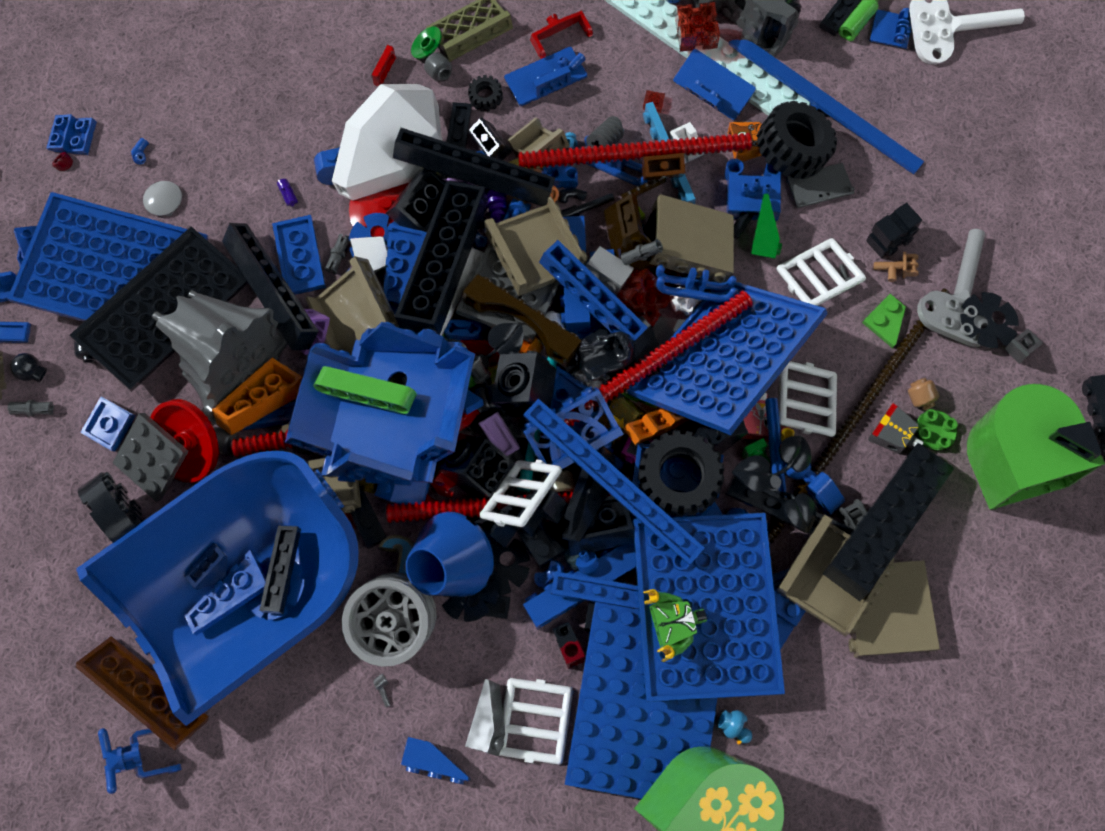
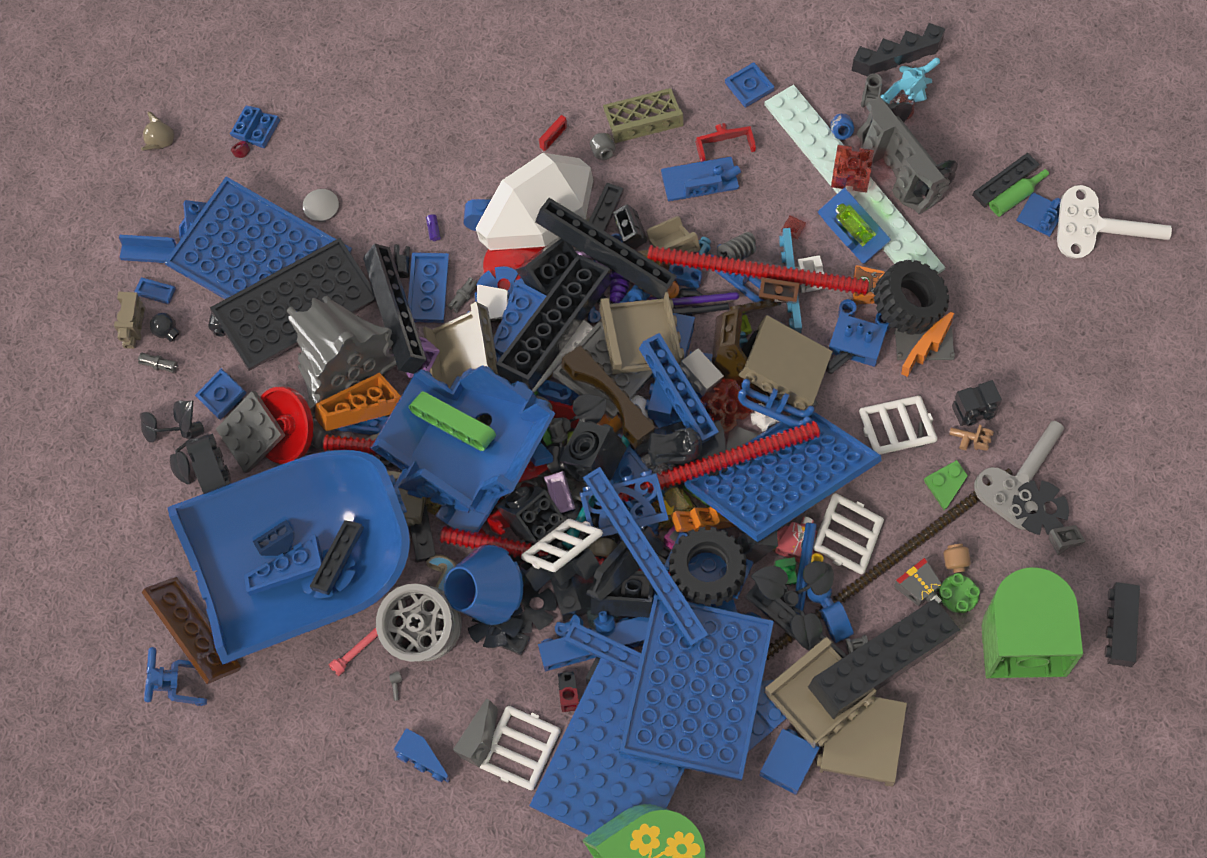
camera: 15 degrees right, 5 degrees down
blue arm [131,138,149,165] -> none
green dish [411,26,442,60] -> none
black tyre [468,75,503,112] -> none
dark grey pin [621,239,663,266] -> none
bright green torso [643,589,707,662] -> none
dark azure animal [718,710,752,745] -> none
blue piece [729,40,924,174] -> none
green slope [751,194,782,258] -> none
black slope [1048,422,1101,462] -> none
none -> black plant [140,400,204,484]
none -> coral piece [328,616,400,676]
none -> black hinge [393,244,410,278]
none -> dark purple piece [649,292,739,306]
none -> blue panel [759,728,819,795]
none -> clear neon green torso [836,203,876,247]
none -> orange slope [901,312,954,377]

